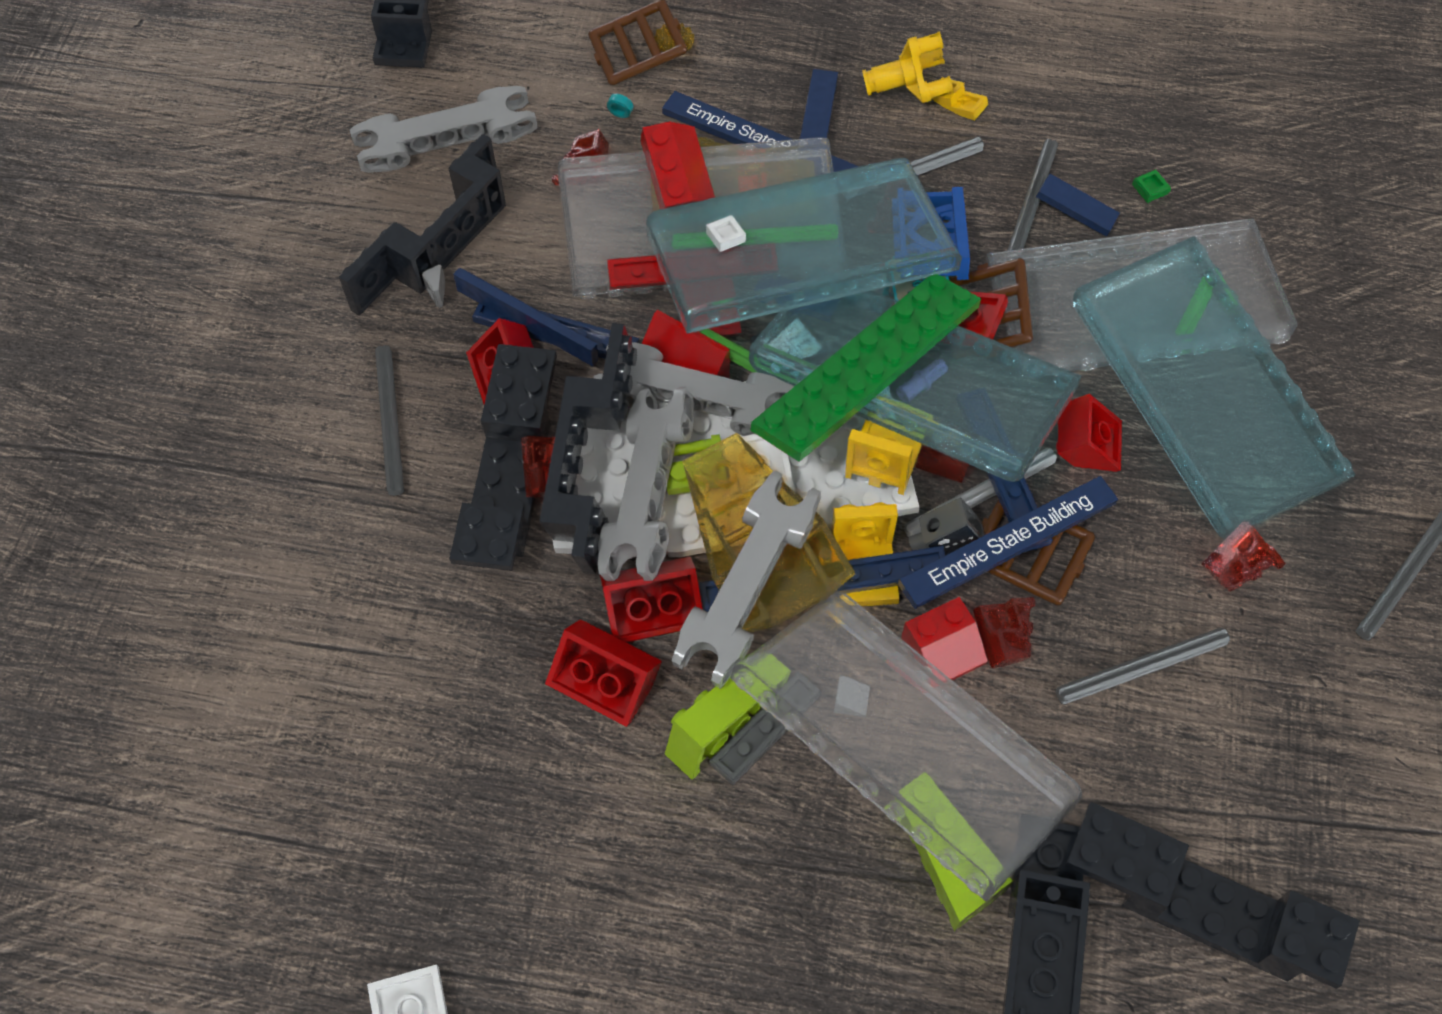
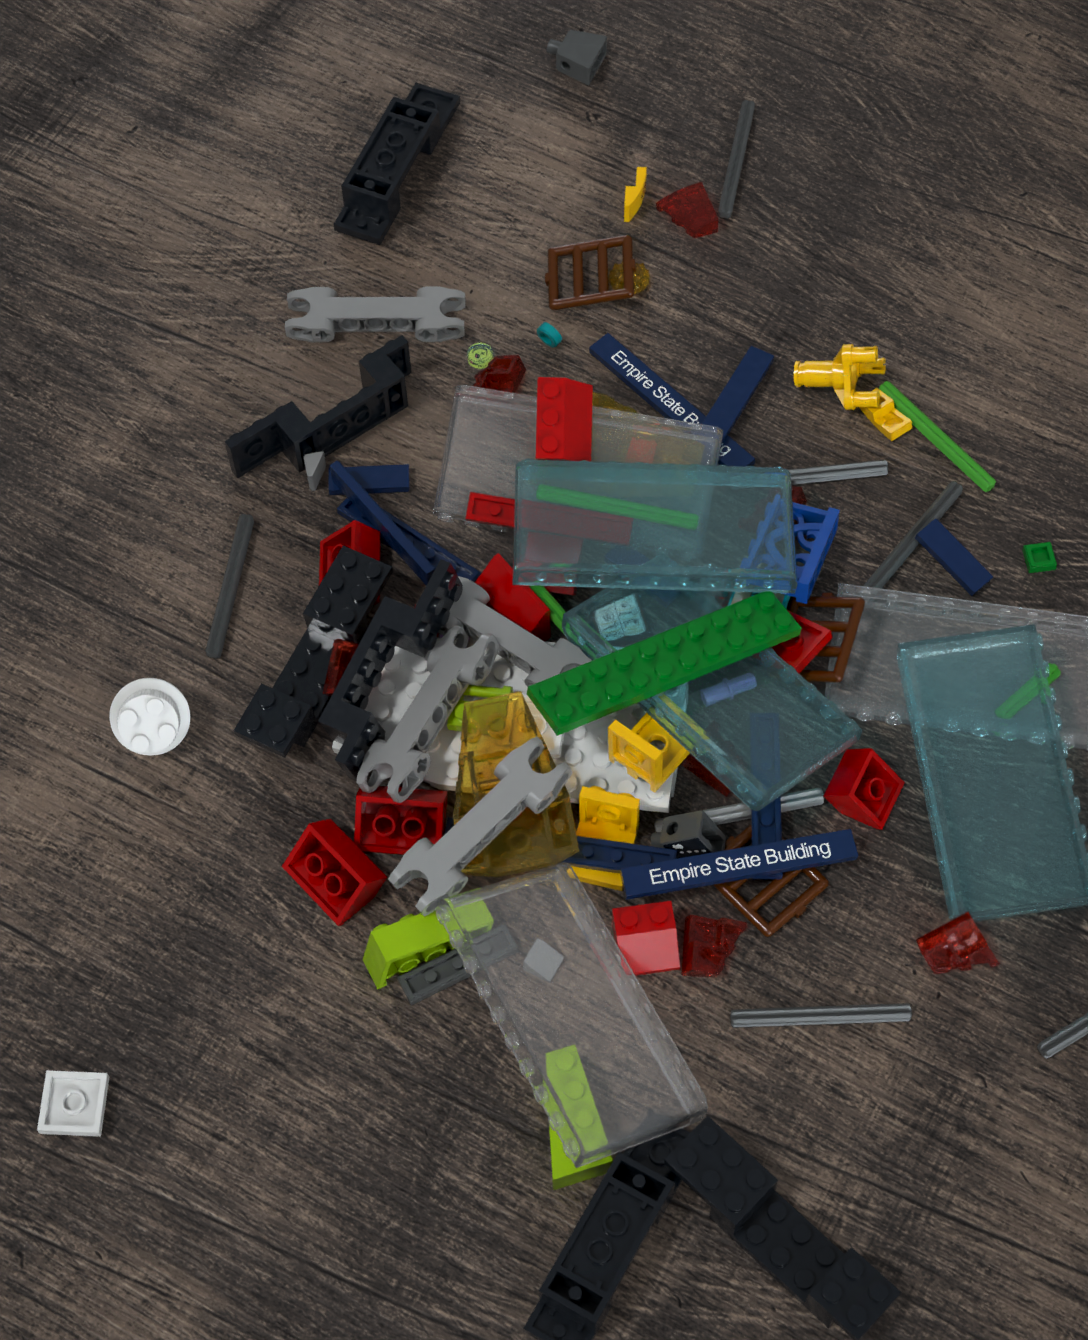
camera: 20 degrees right, 0 degrees up
white plate [706,215,746,252] -> none
none -> white piece [109,678,190,755]
none -> dark blue tile [329,464,410,495]
none -> clear light blue tile [467,342,493,369]
none -> bright green axle [879,381,996,492]

